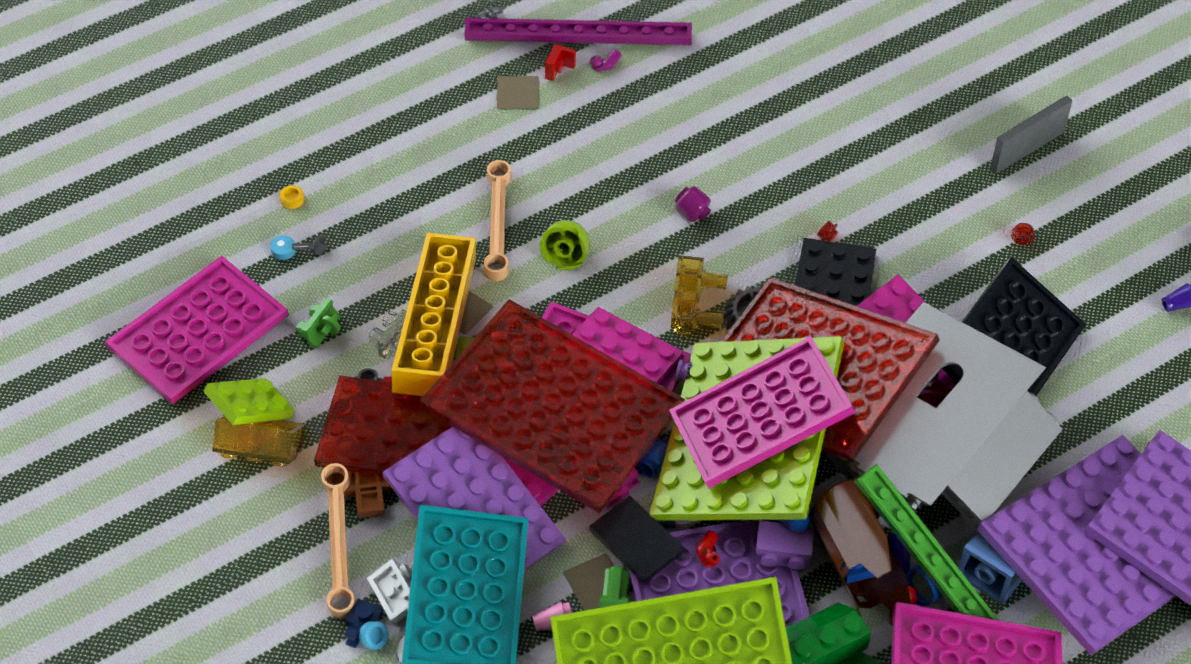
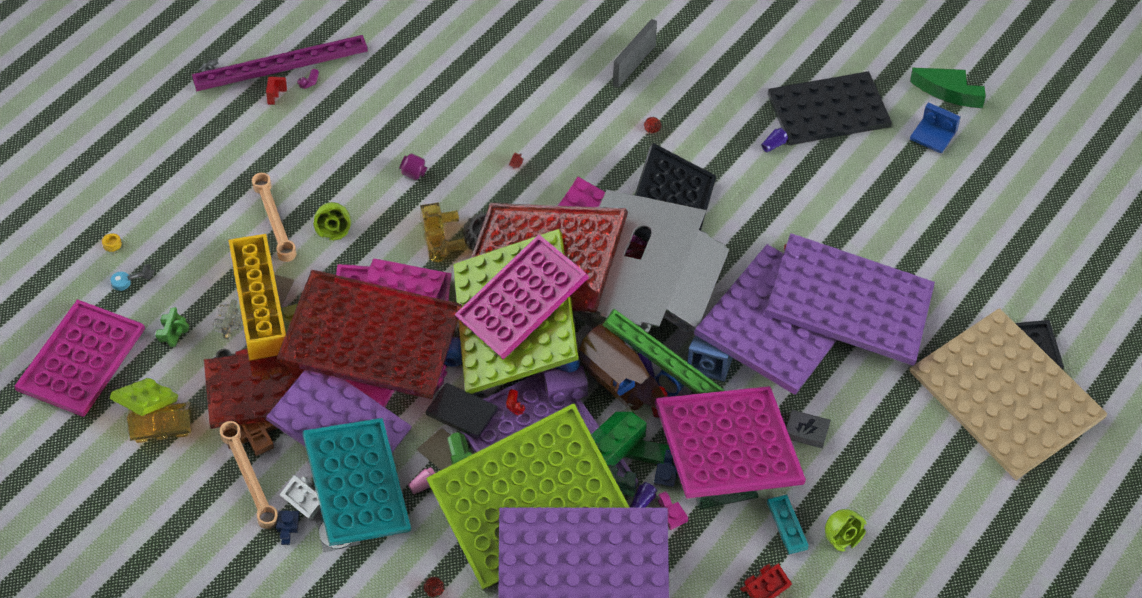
camera: 20 degrees left, 0 degrees up
medium azure tile [359,621,388,650] -> none
dark tan sticker [497,76,539,109] -> none
medium lavender bush [674,359,692,384] -> none
black plate [793,238,877,310] -> none

